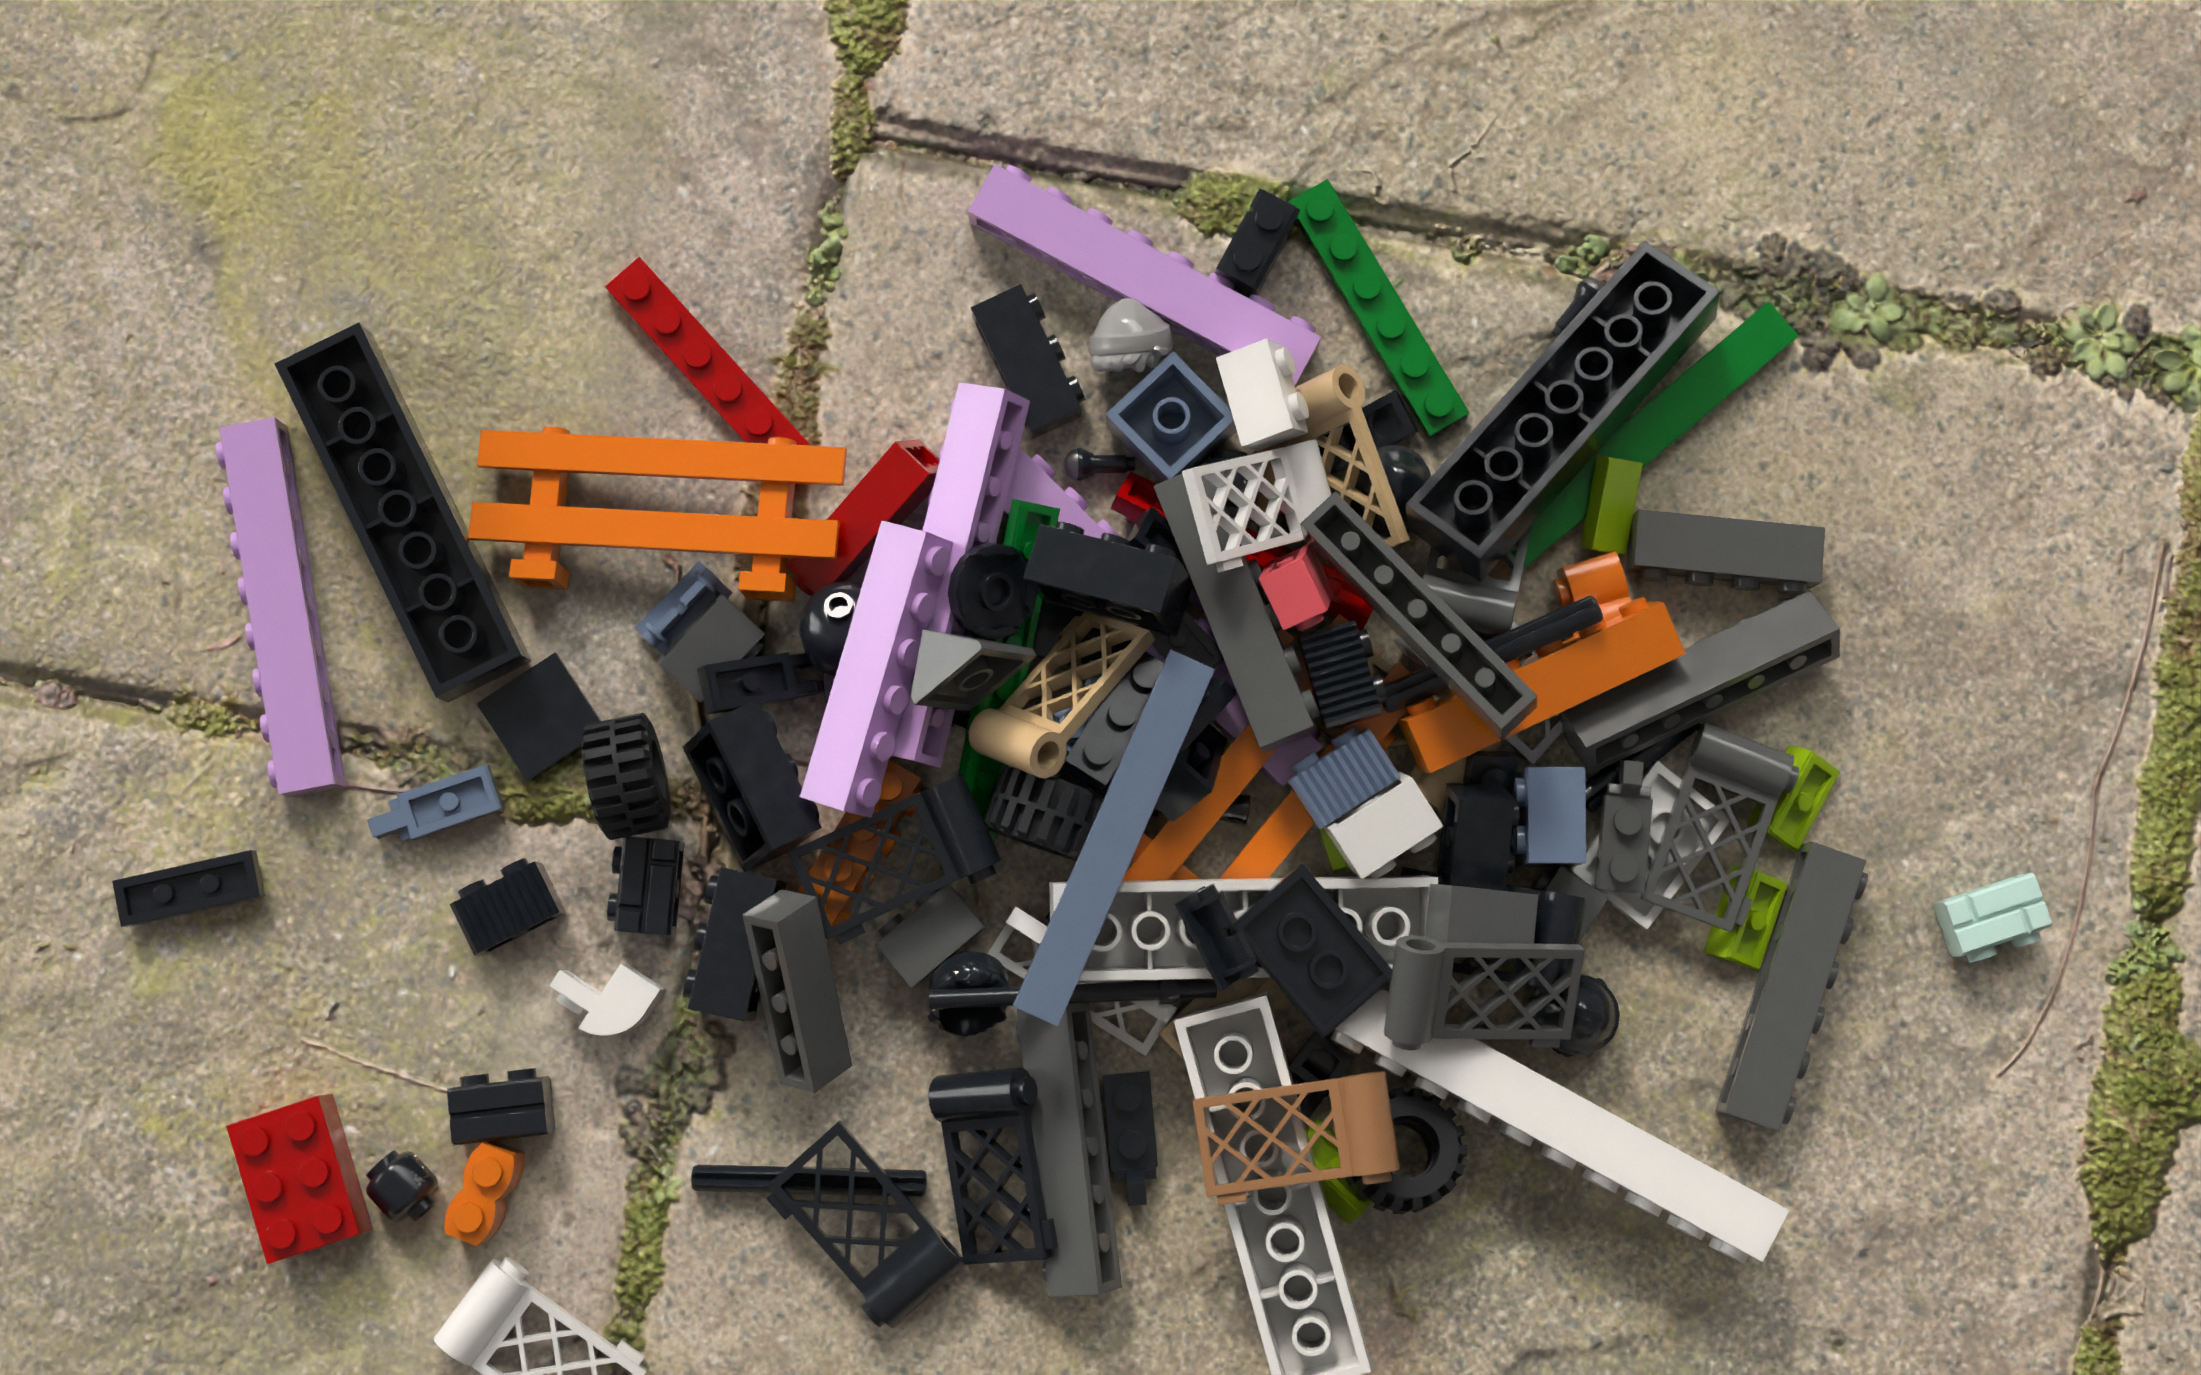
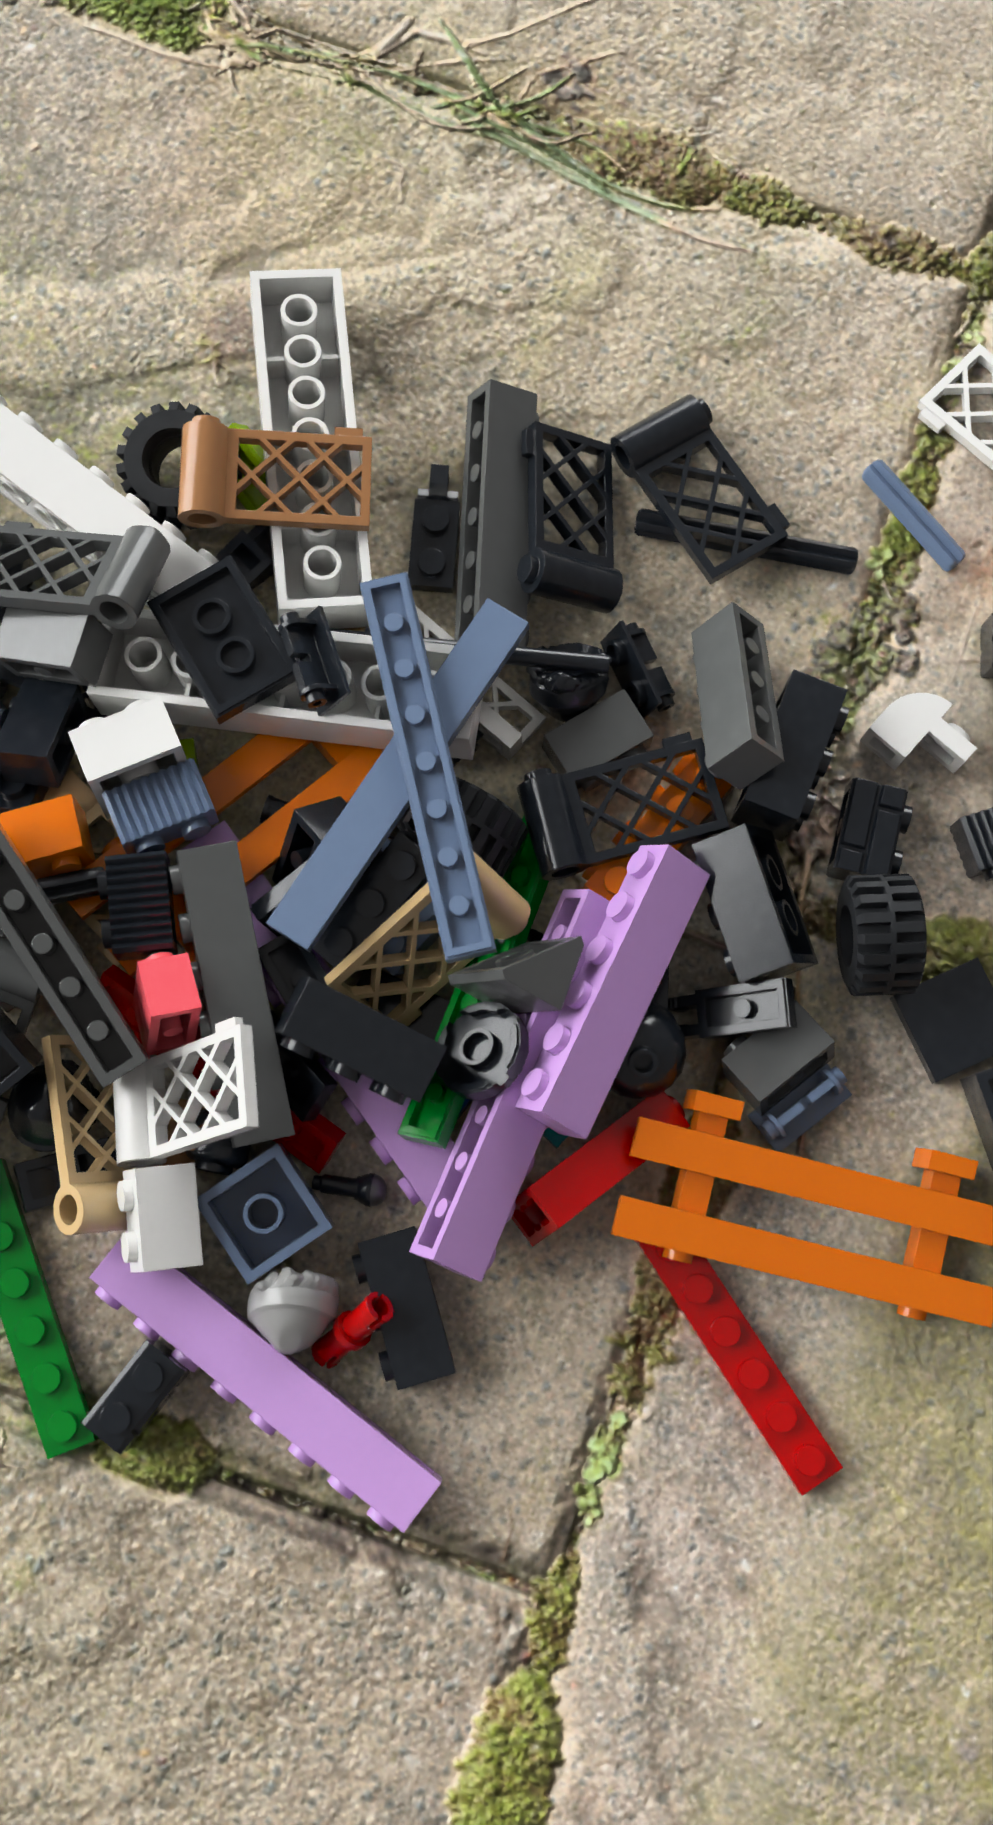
camera: 175 degrees left, 5 degrees down
none -> red pin [311,1292,394,1369]
none -> sand blue tile [359,572,497,964]
none -> black hinge [600,620,675,719]
none -> sand blue axle [862,459,966,572]

